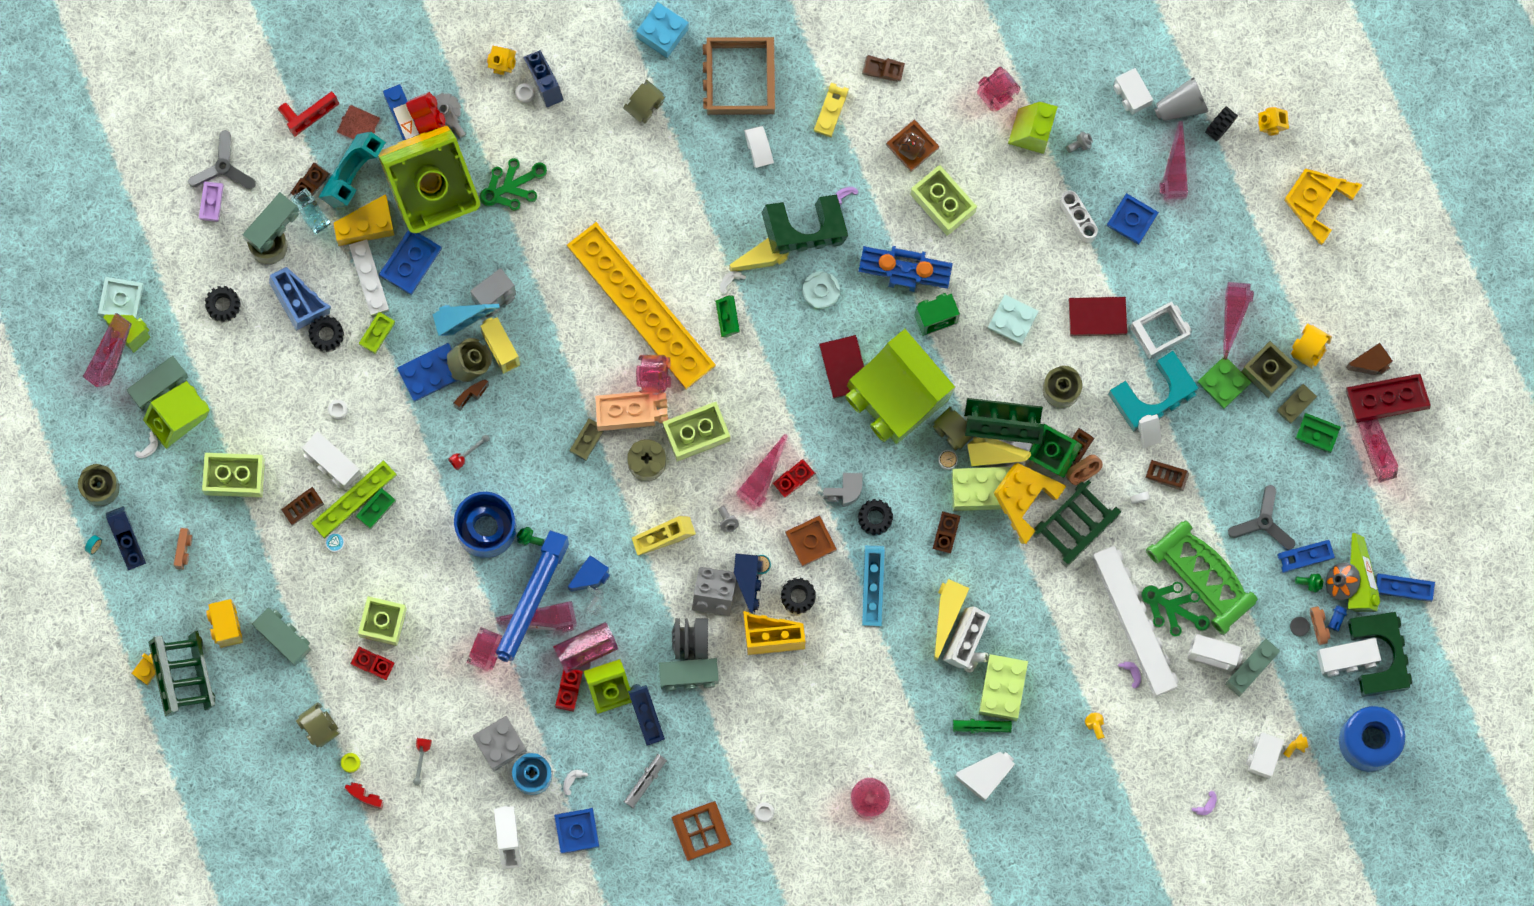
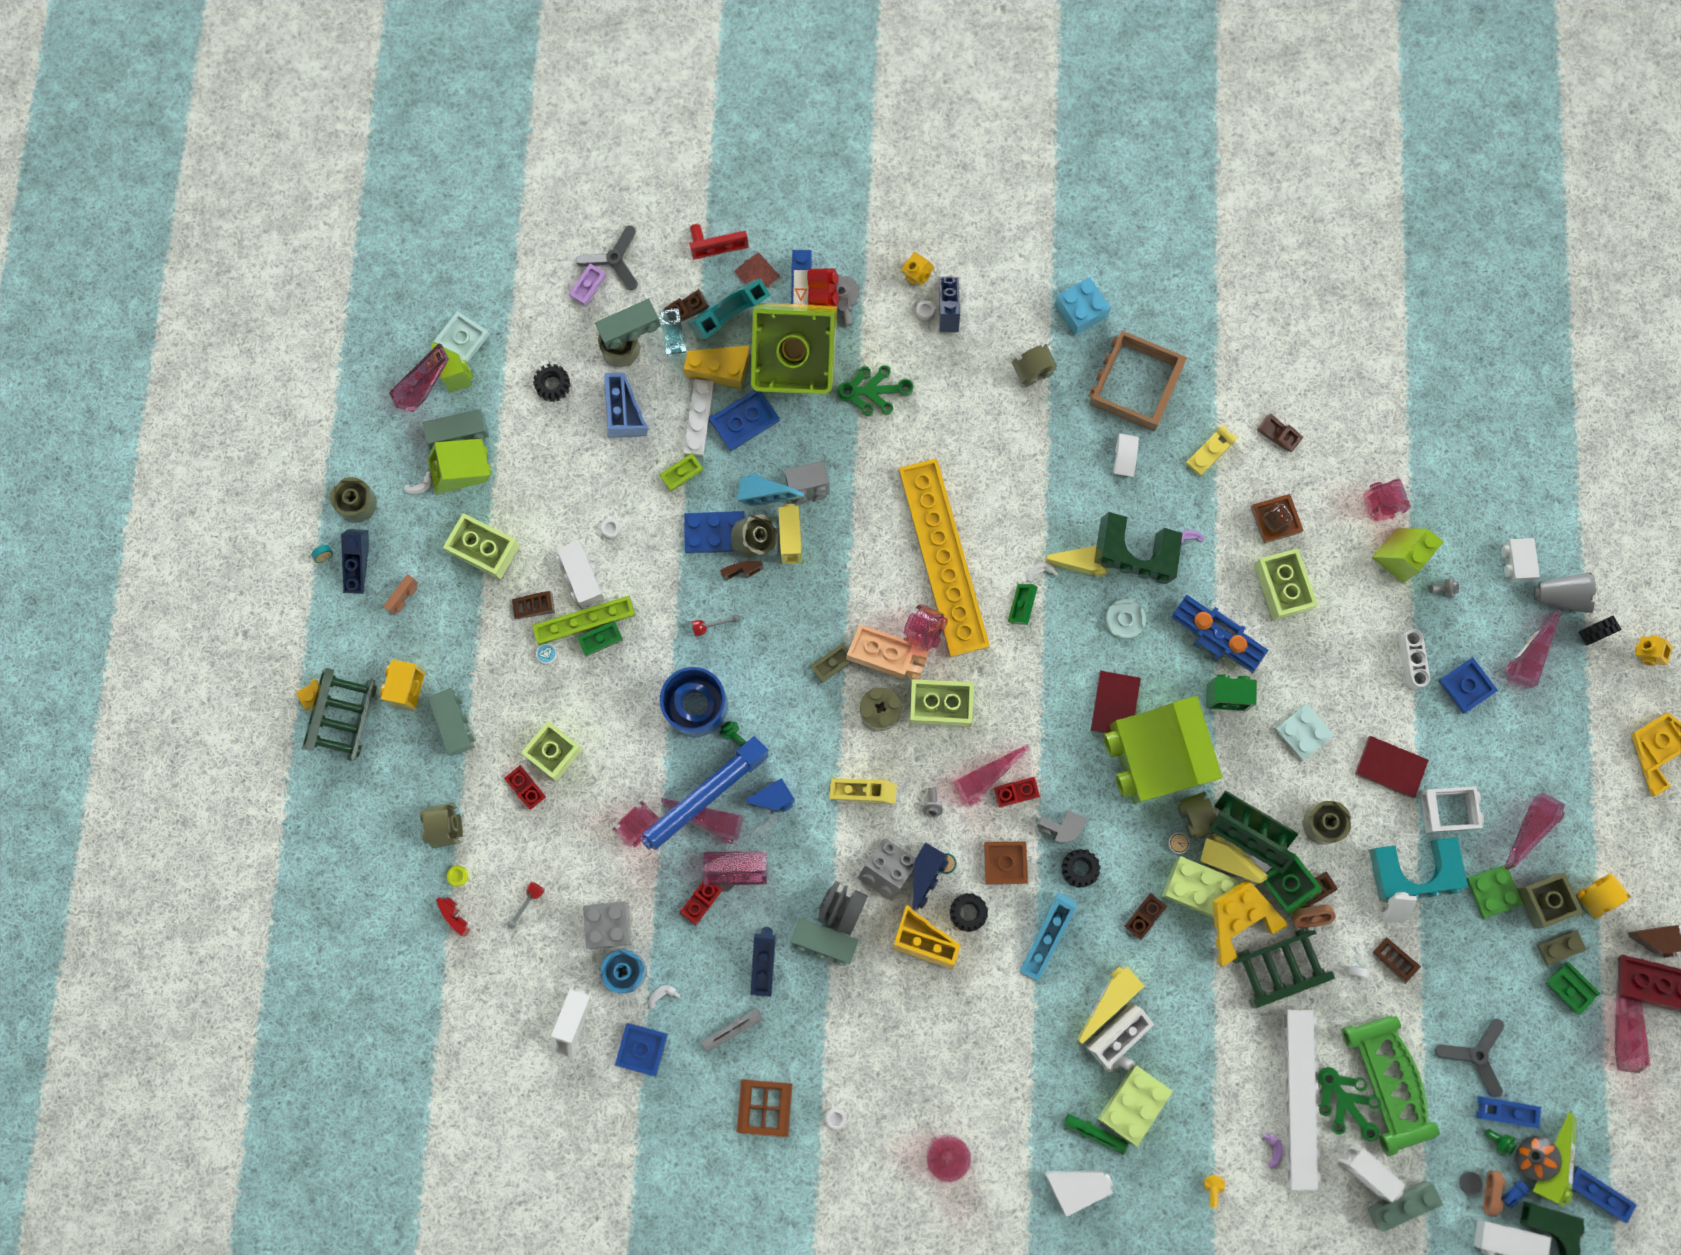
camera: 30 degrees right, 0 degrees up
black tyre [308,315,344,352] -> none
lime slope [583,659,632,714] -> none

